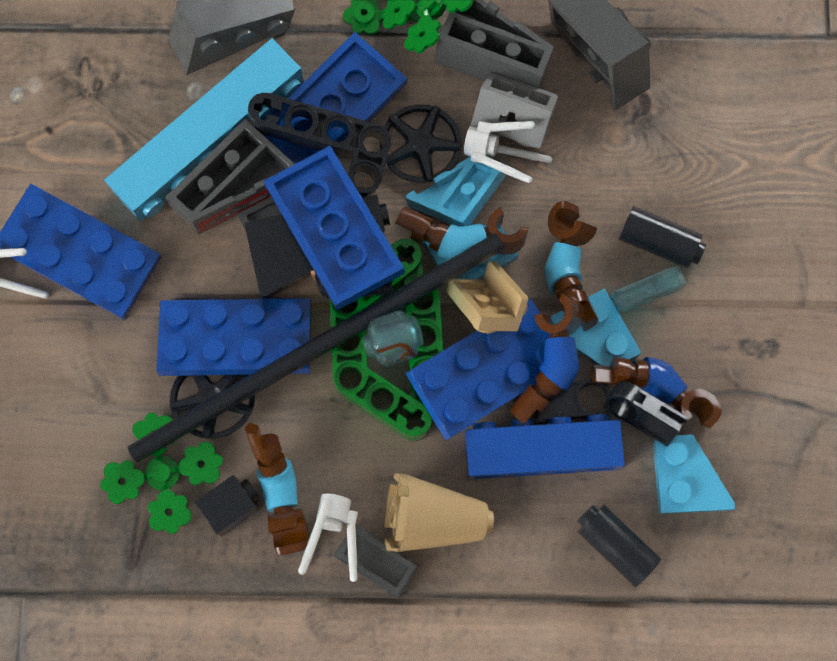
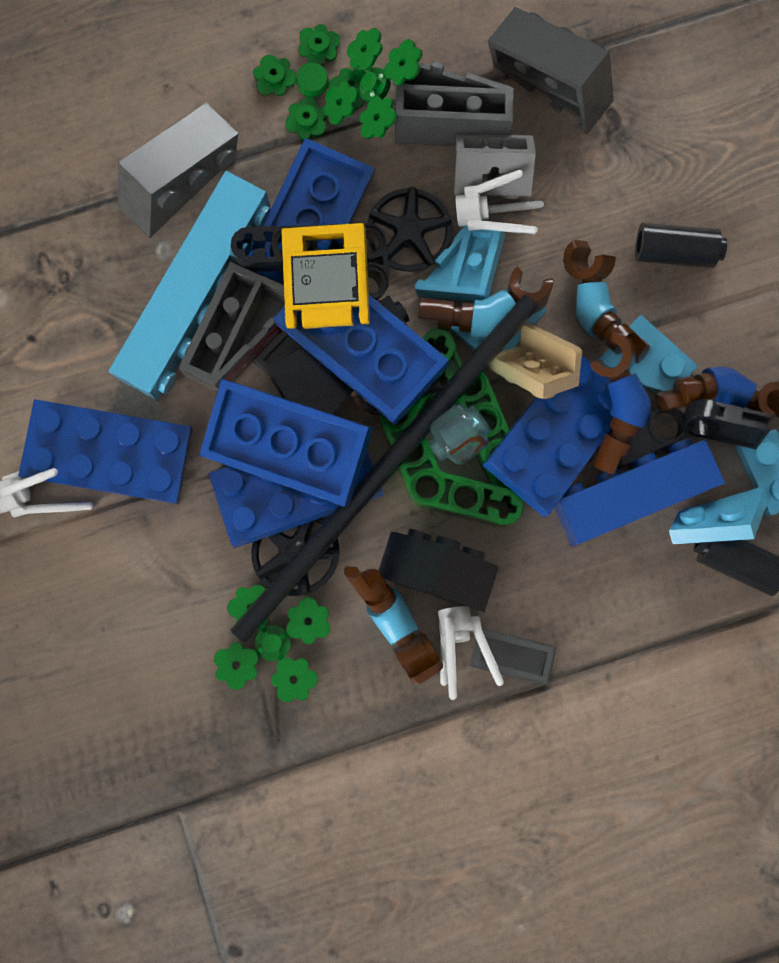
camera: 20 degrees left, 5 degrees up
black brick [195,475,260,537] -> none
tan cone [384,473,494,552] -> none
clear light blue piece [610,266,687,314] -> none
none -> blue plate [199,379,373,507]
none -> container [282,223,370,329]
none -> black brick [378,528,499,613]
none -> medium azure wing [669,487,768,544]

